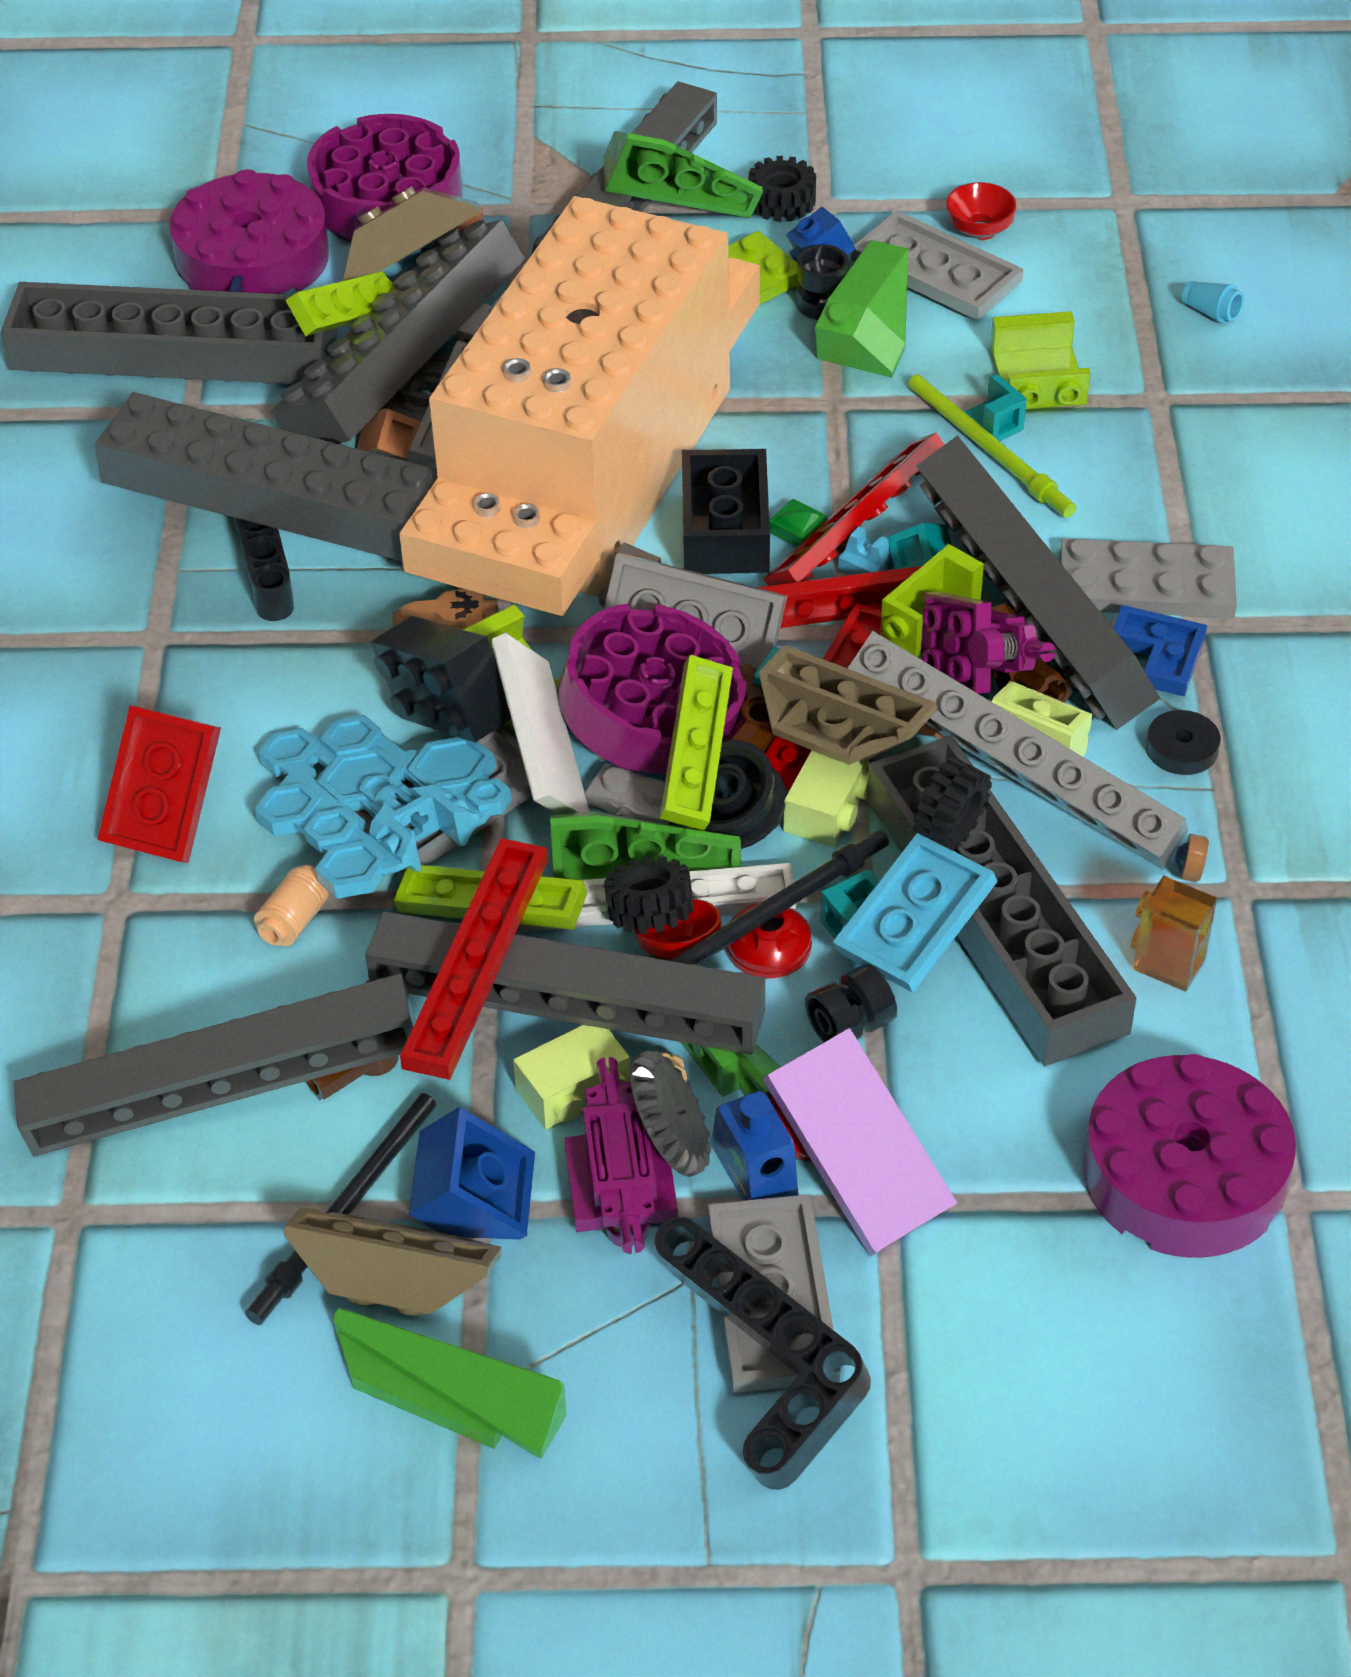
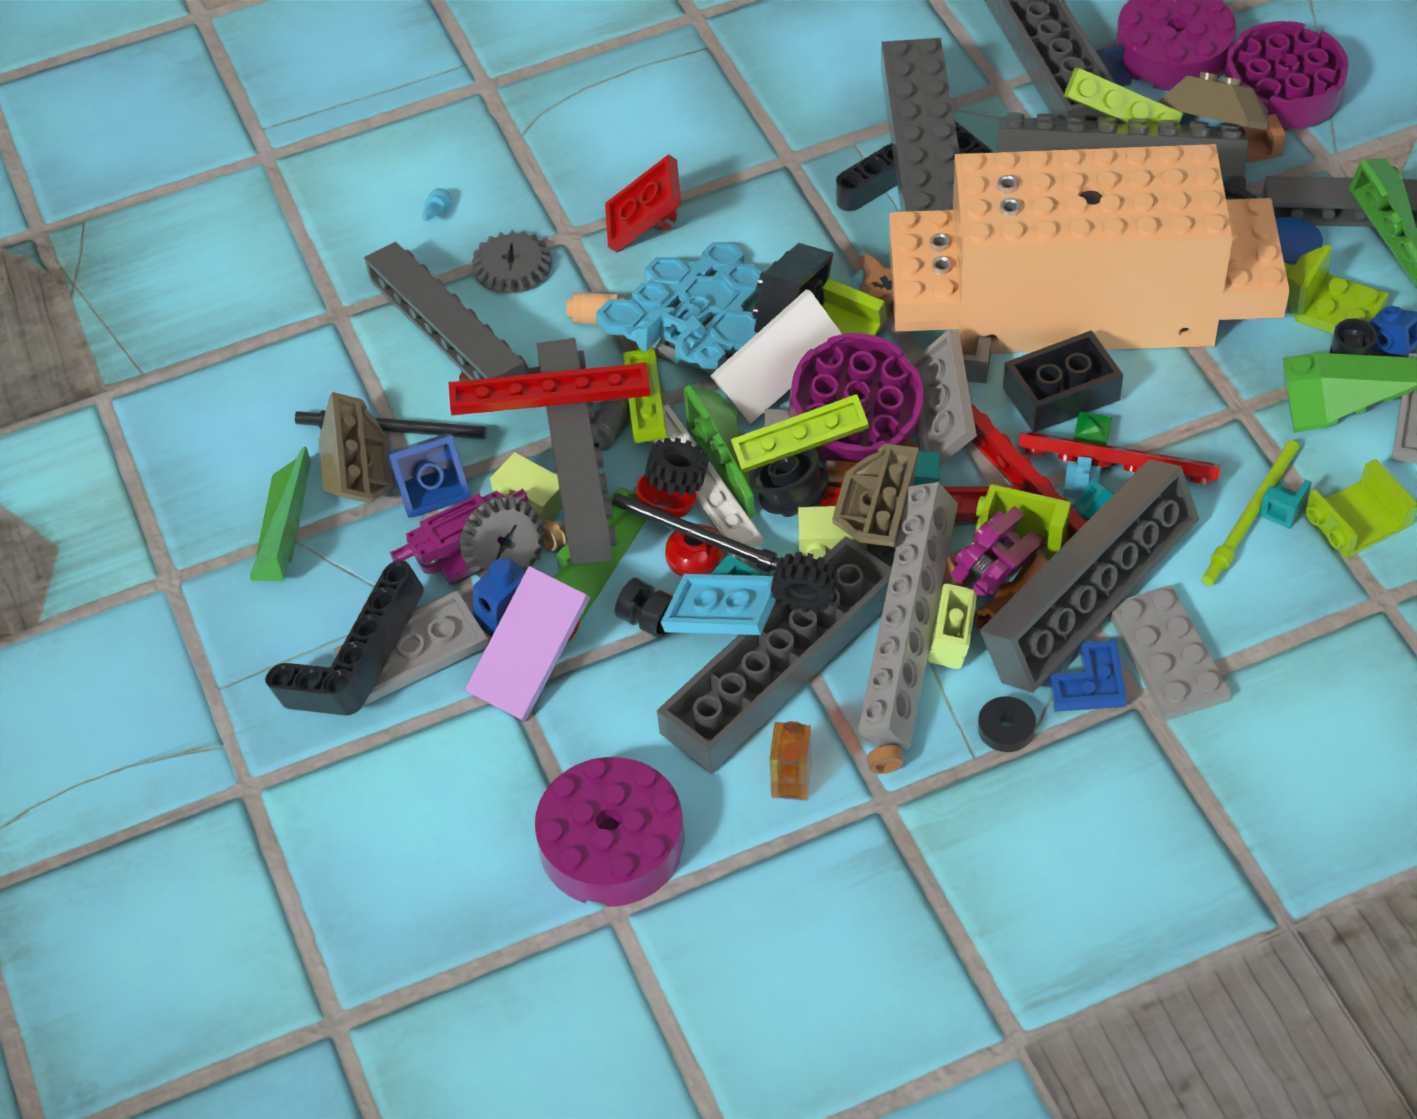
camera: 70 degrees right, 5 degrees up
none -> dark grey gear [472,230,552,293]

